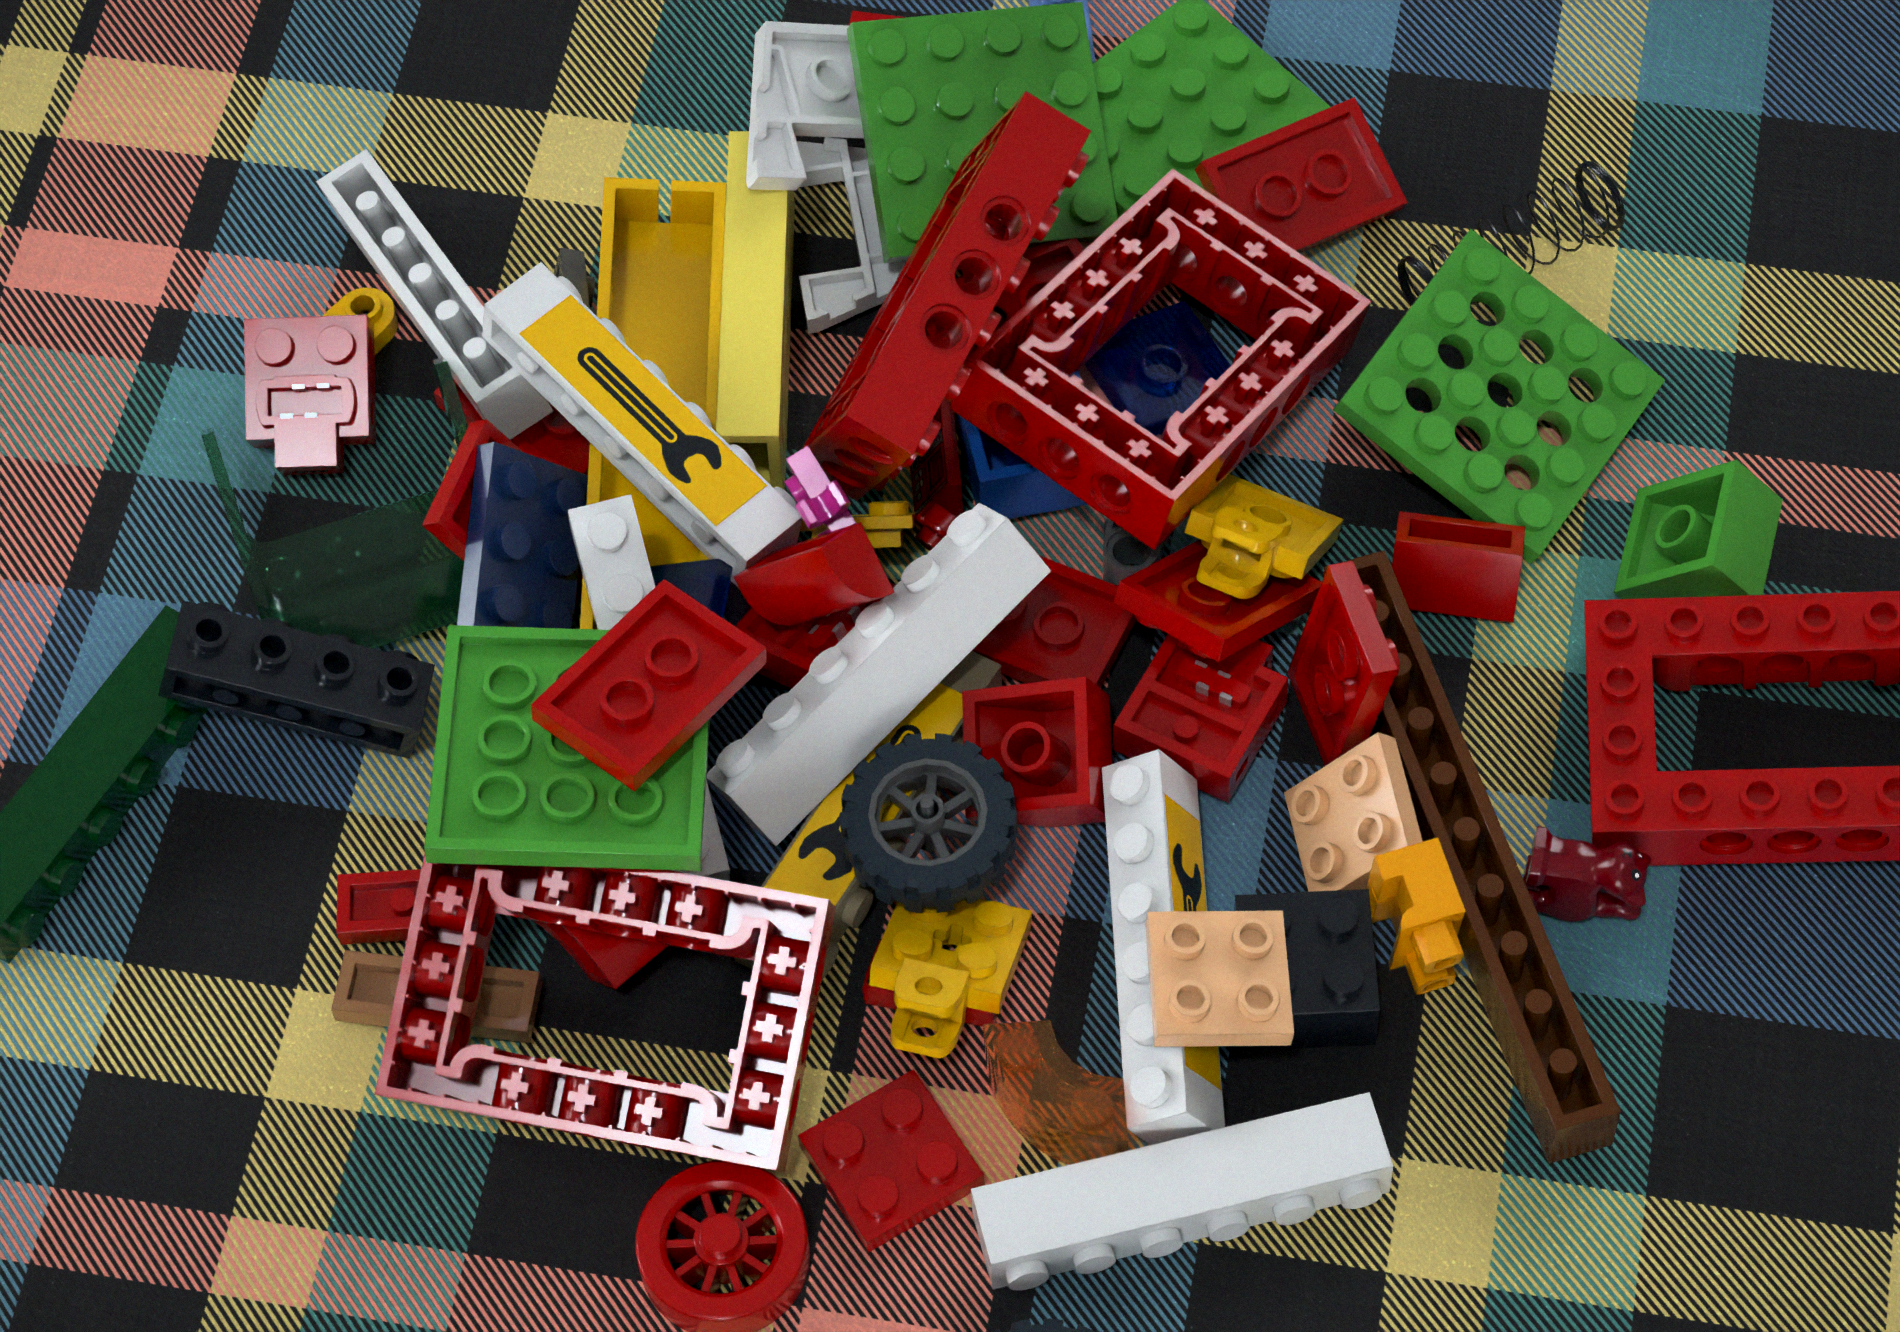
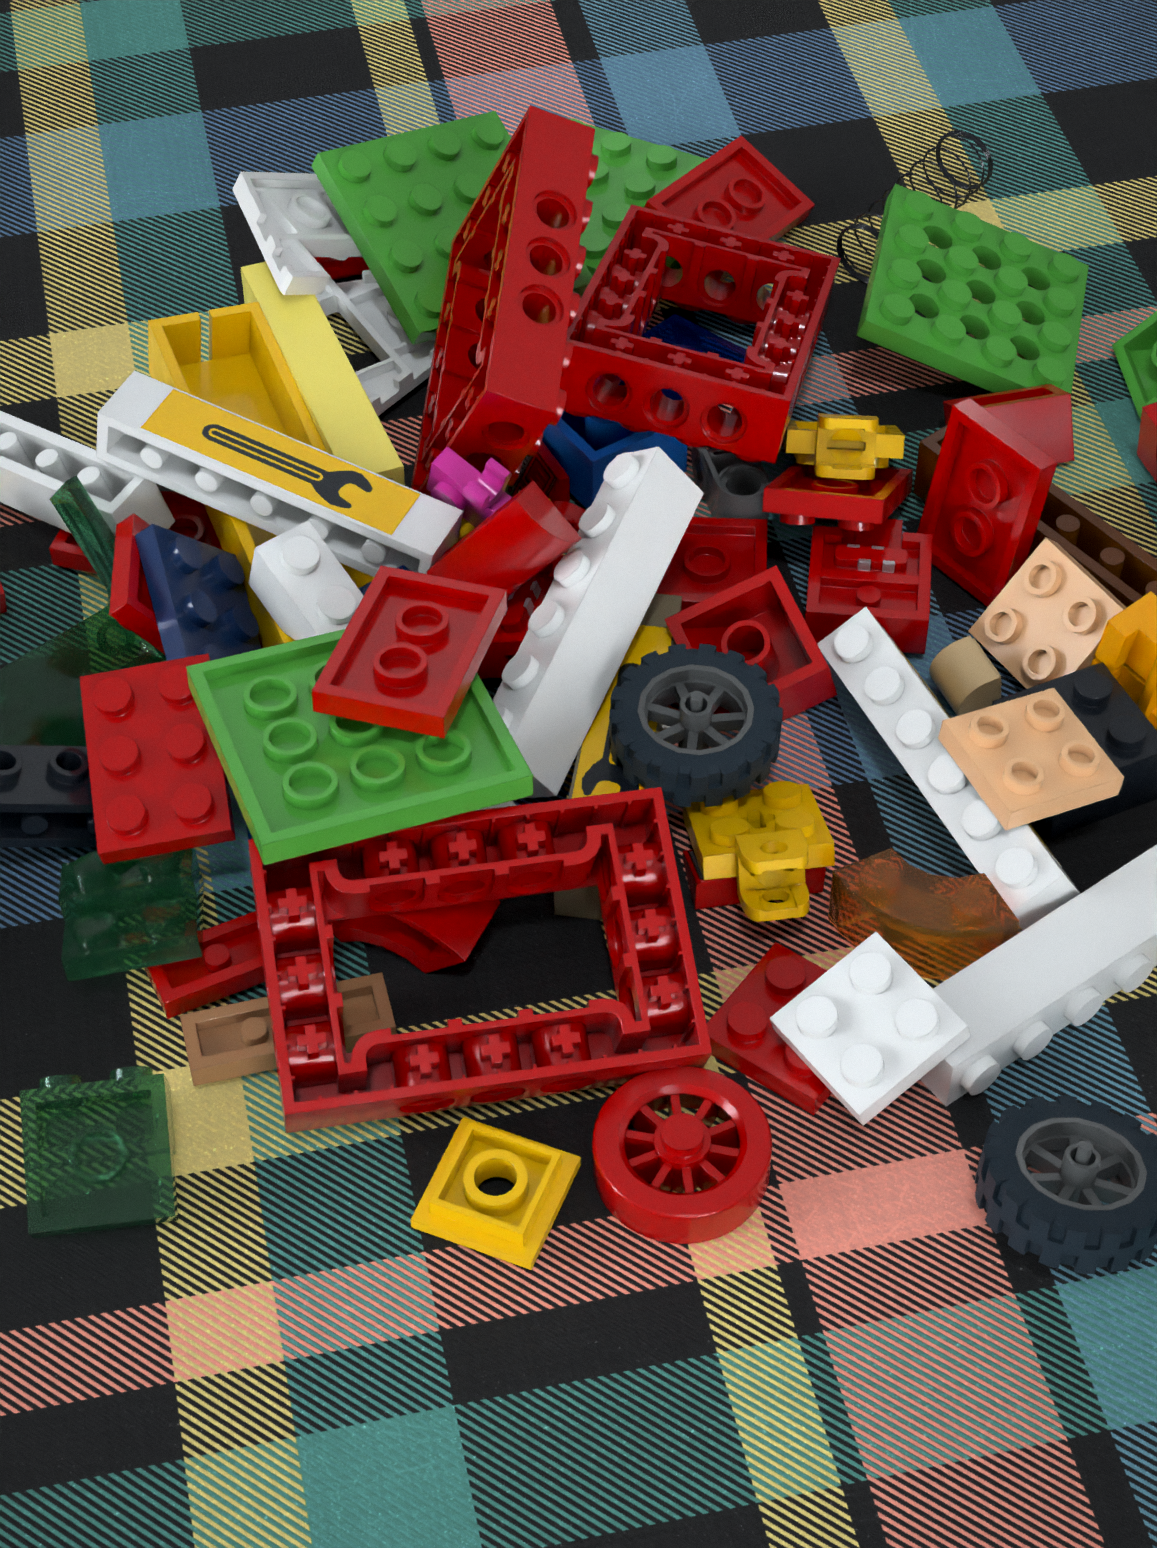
camera: 25 degrees left, 10 degrees down
none -> clear green plate [20,1066,178,1238]
none -> clear green plate [58,848,204,982]
none -> red plate [79,653,236,864]
none -> yellow piece [410,1117,581,1270]
none -> white plate [769,932,971,1126]
none -> tan brick [929,635,1001,716]

